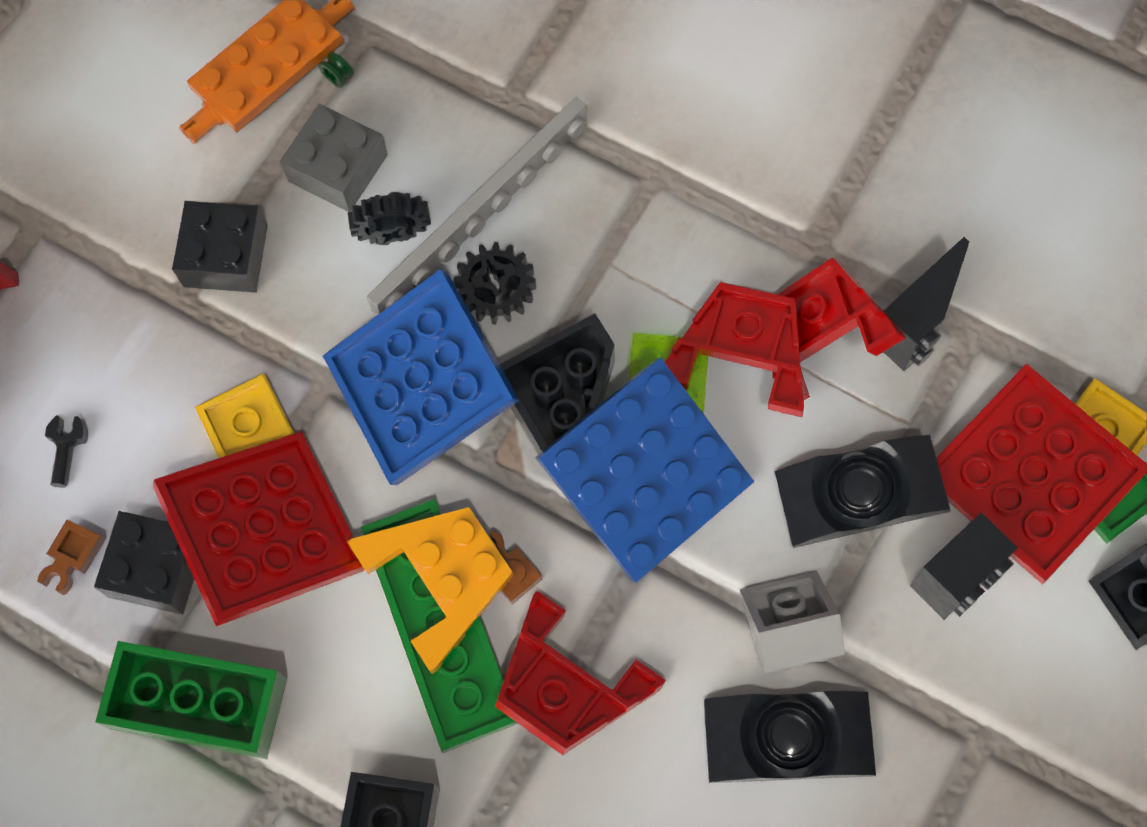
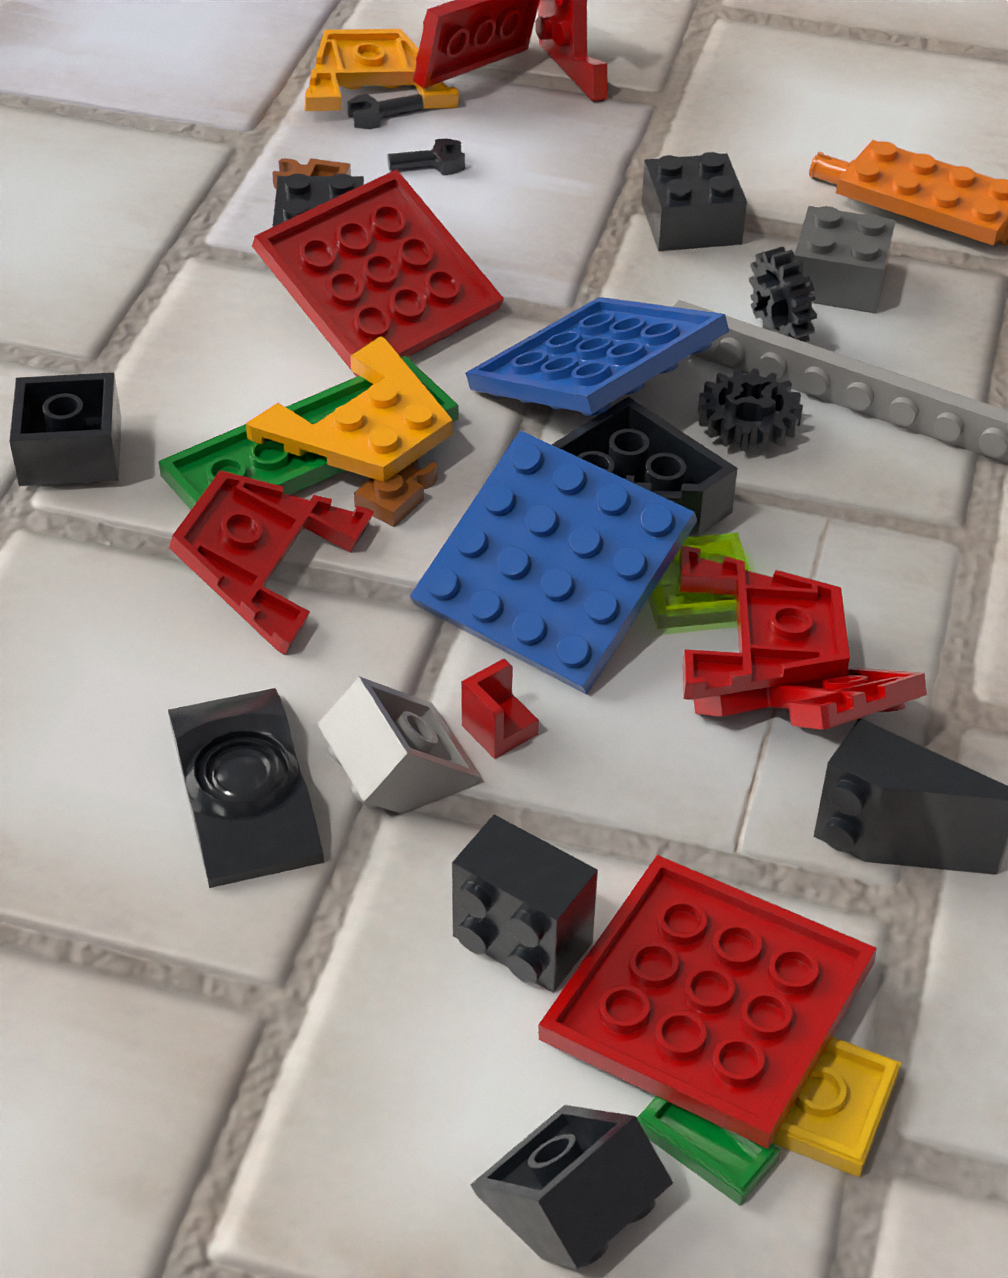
camera: 70 degrees right, 25 degrees down
green brick [95,641,287,759] -> none
yellow tile [195,373,295,458] -> none
dark green bush [318,52,354,88] -> none
black slope [774,434,951,548] -> none
none -> red panel [461,659,539,759]

